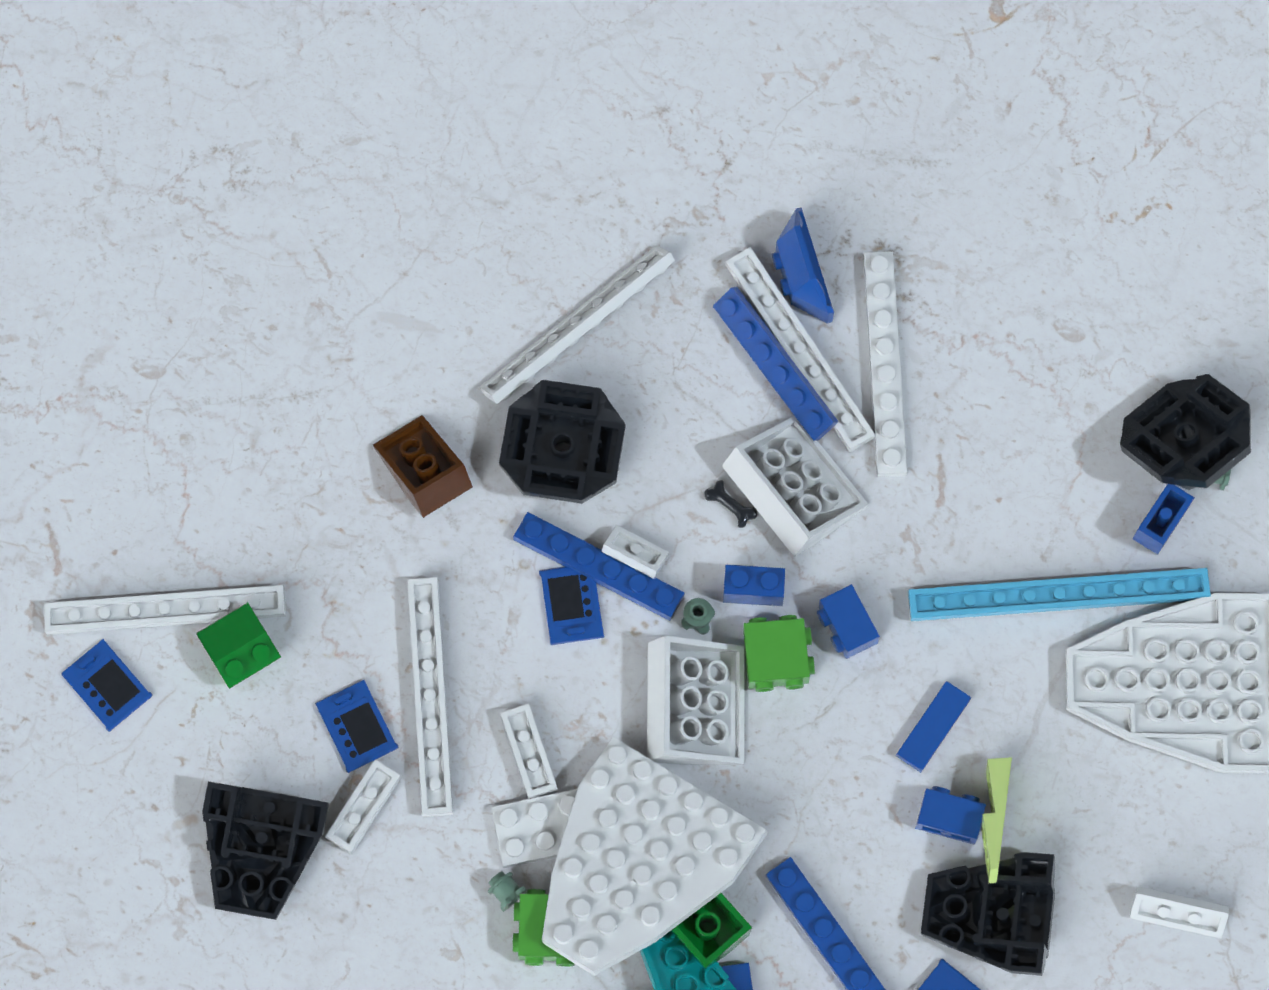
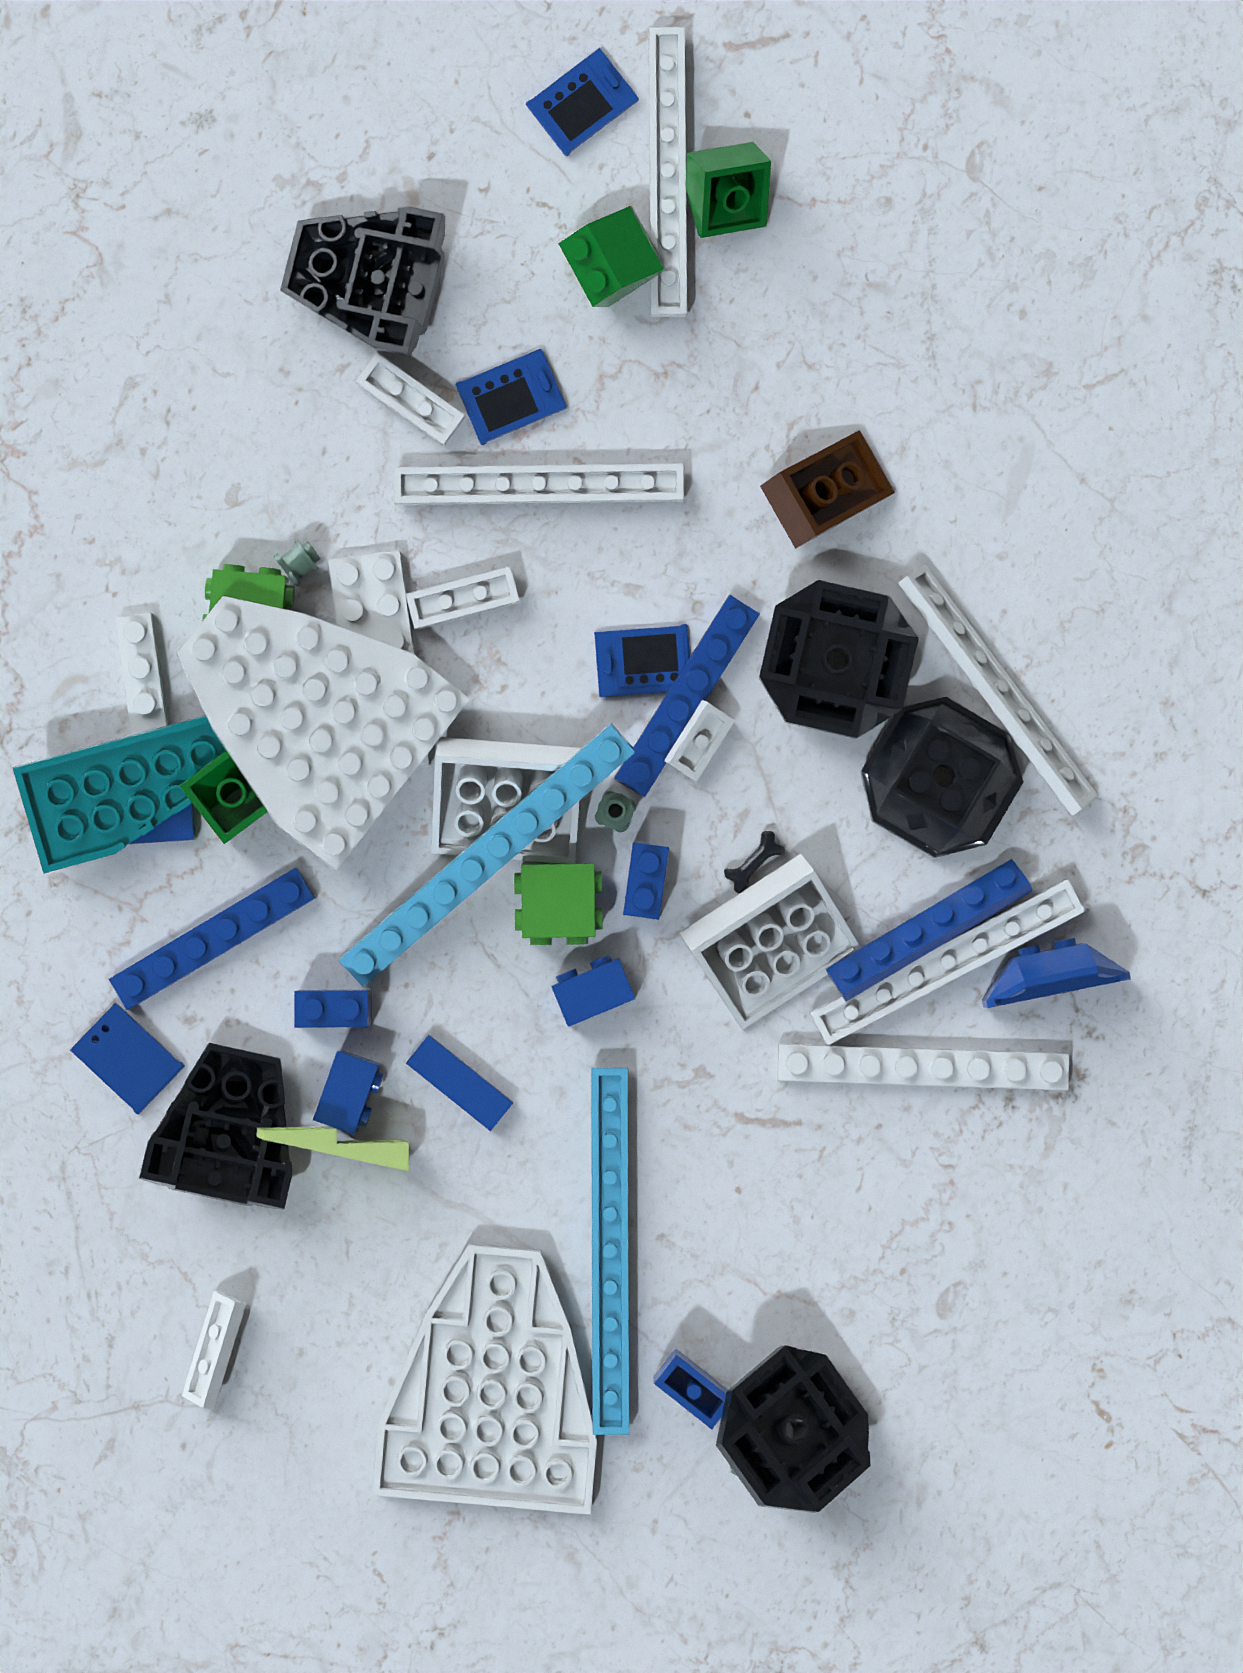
camera: 90 degrees right, 15 degrees up
none -> blue brick [294,989,372,1028]
none -> medium azure plate [339,723,636,987]
none -> green slope [685,142,771,238]
none -> black piece [860,697,1024,858]

